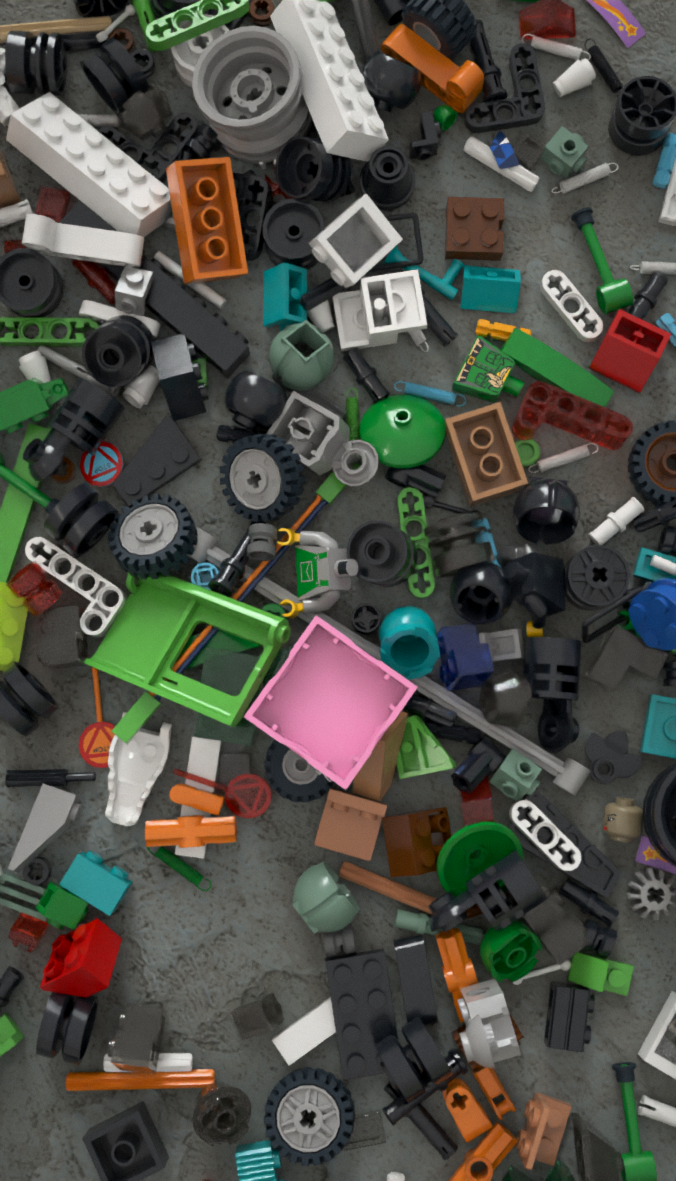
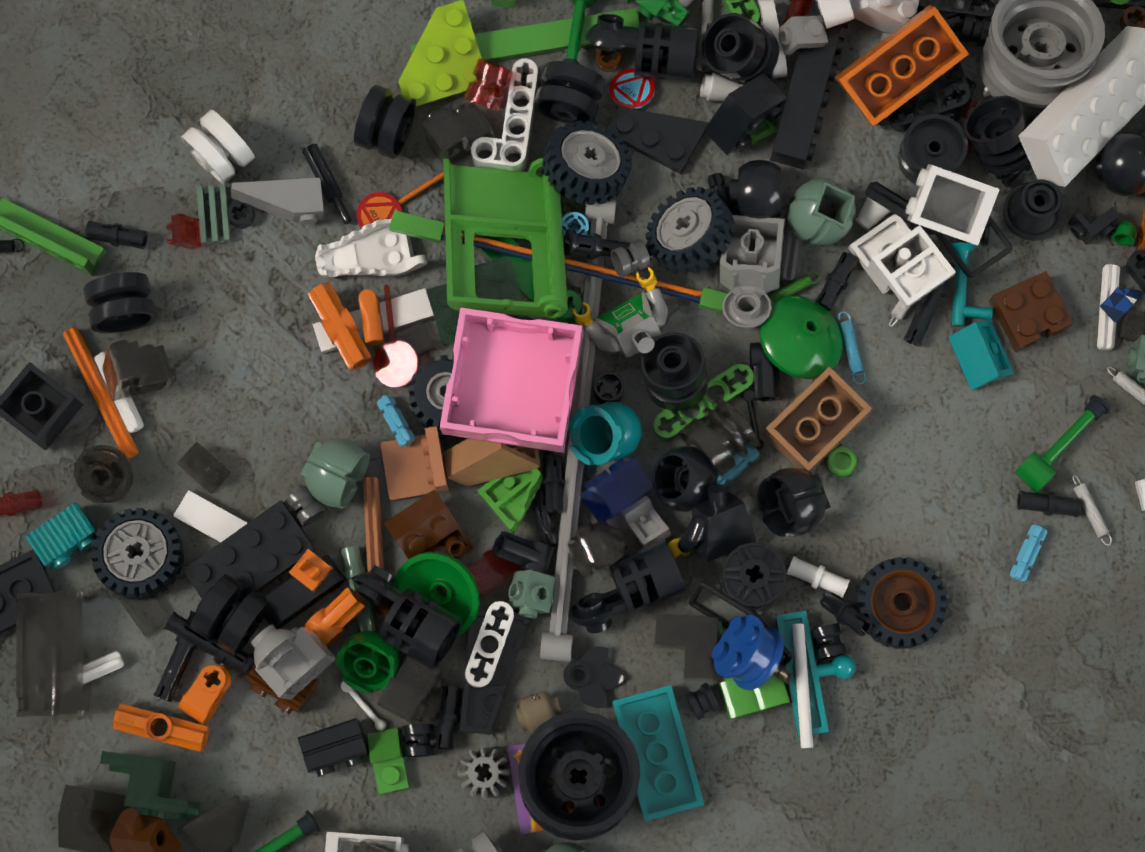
camera: 65 degrees right, 5 degrees down
green brick [36,881,88,930] -> none
red slope [40,918,122,998] -> none
teal brick [59,850,133,916] -> none
green piece [147,846,211,891] -> none
white bar [154,251,227,309] -> none
teal brick [263,262,307,331] -> none
green torso [452,335,525,403] -> none
orange bar [472,1067,516,1120] -> none
light orange axle [475,319,531,342] -> none
green slope [501,328,614,415] -> none
clear red beam [512,381,633,450] -> none
nougat bracket [515,1092,572,1170] -> none
white piece [528,443,598,473] -> none
white beam [540,270,603,342] -> none
red slope [589,309,671,393] -> none
none -> orange tile [289,549,333,592]
none -> medium azure axle [377,395,415,447]

